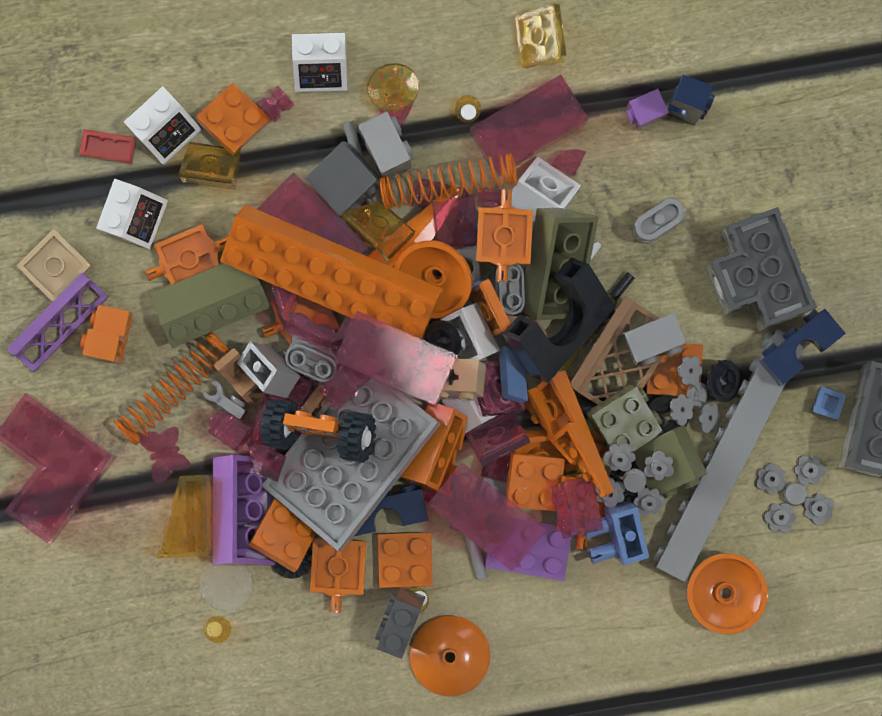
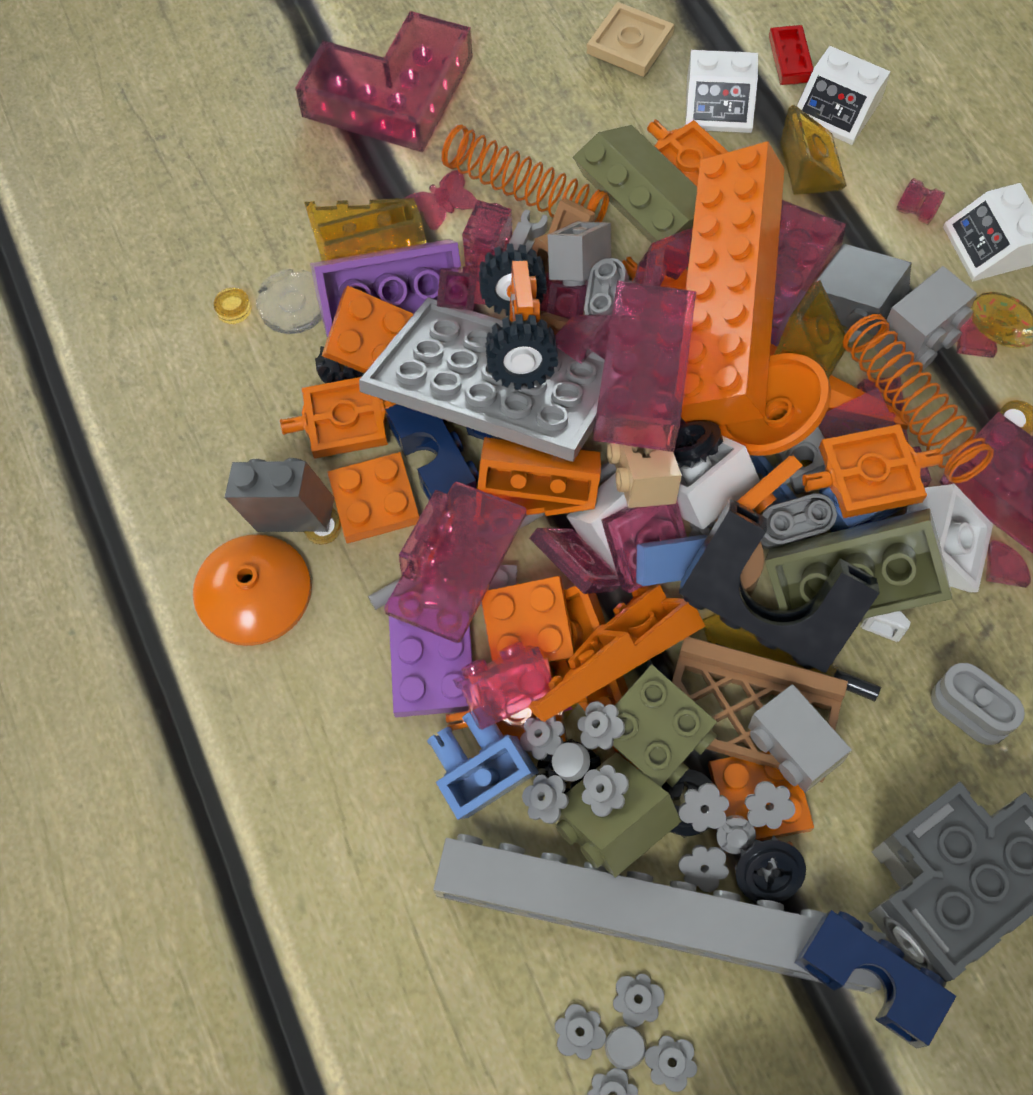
camera: 75 degrees right, 20 degrees down
medium lavender fence [7,273,109,373] -> none
orange brick [80,305,133,365] -> none
orange plate [195,83,271,156] -> none
clear pink plate [480,450,510,482] -> none
orange dish [687,553,768,634] -> none
medium blue plate [811,386,846,421] -> none

